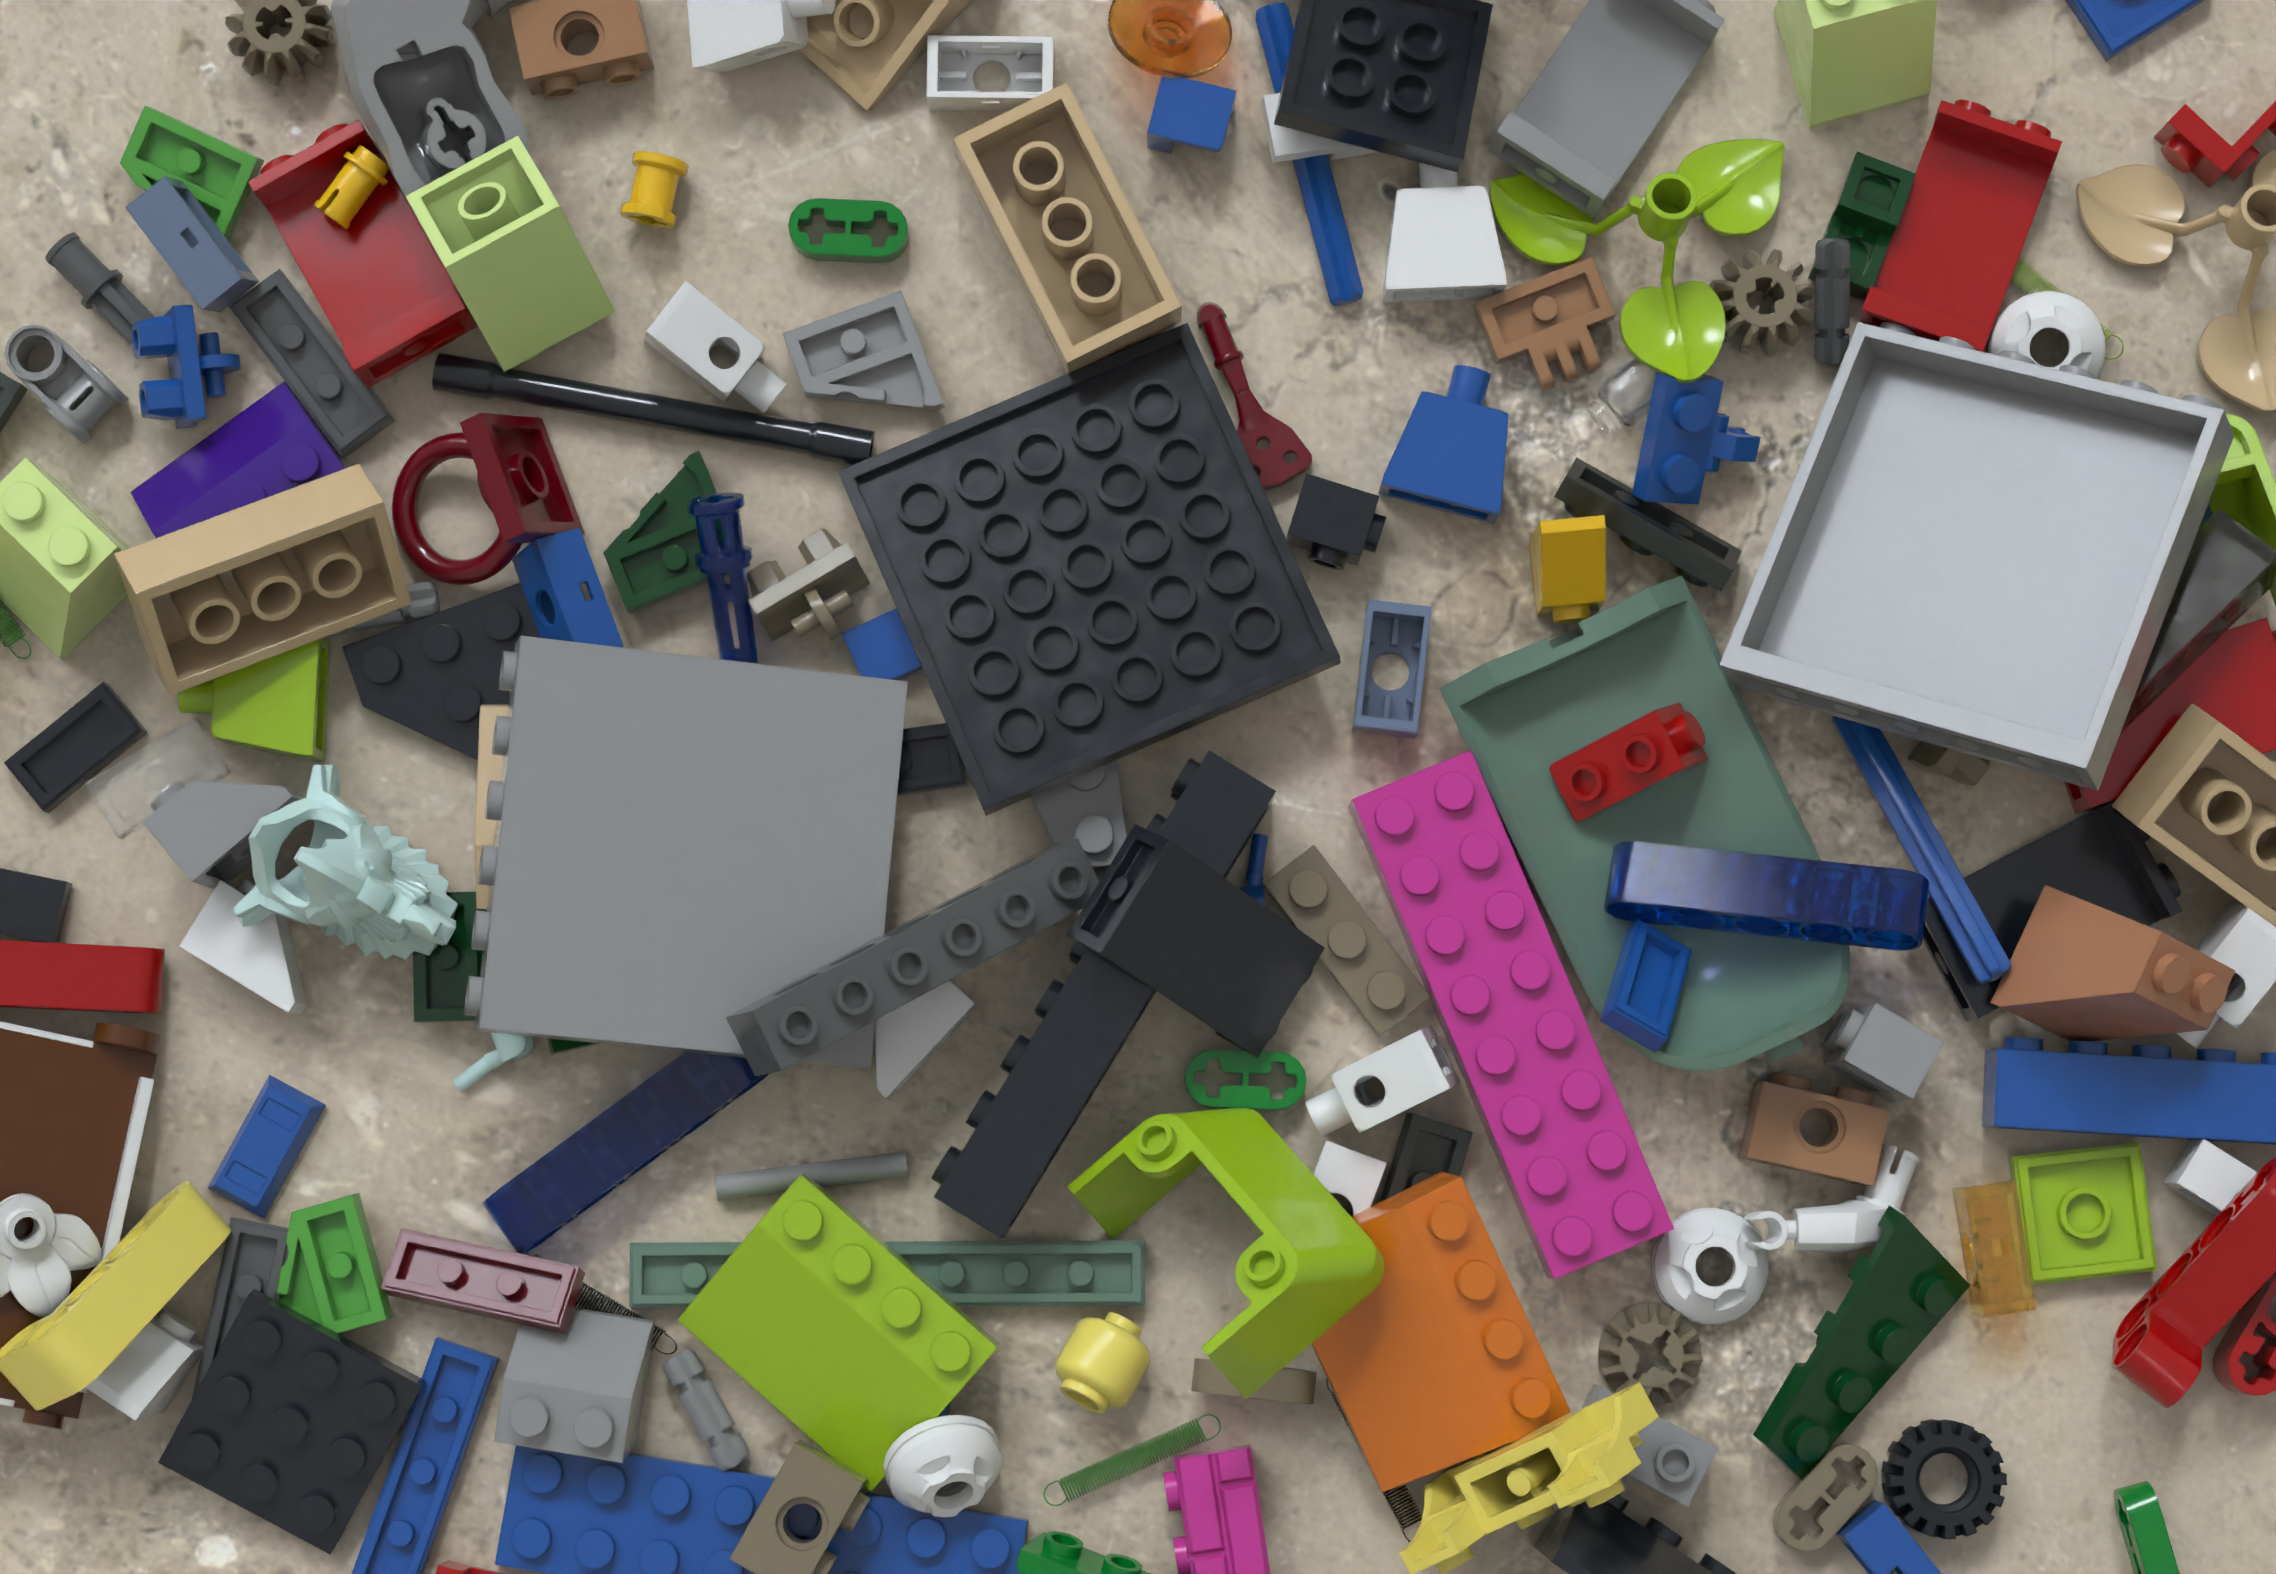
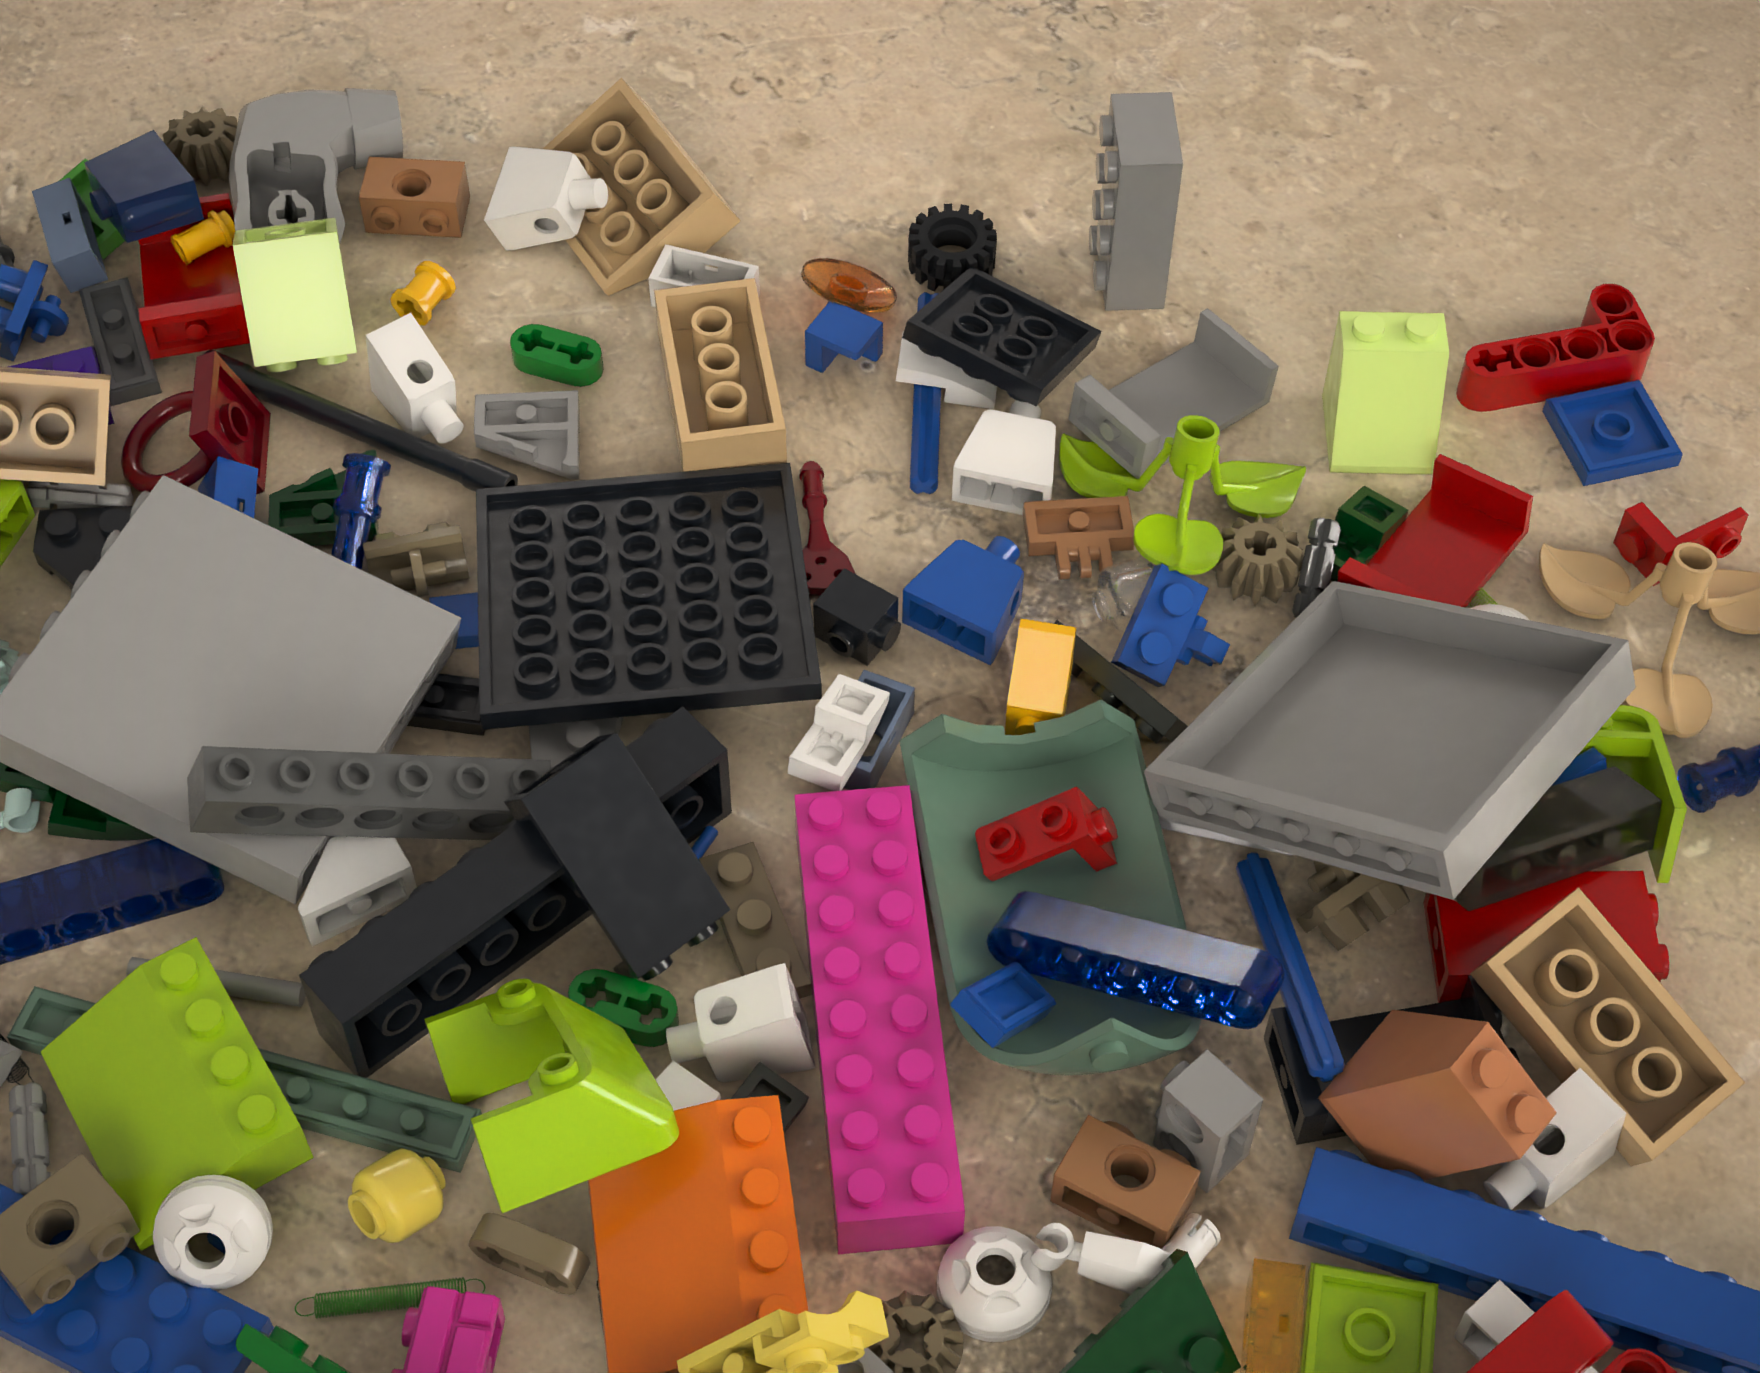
camera: 15 degrees right, 30 degrees down
none -> dark blue torso [84,130,204,243]
none -> white slope [788,674,890,791]

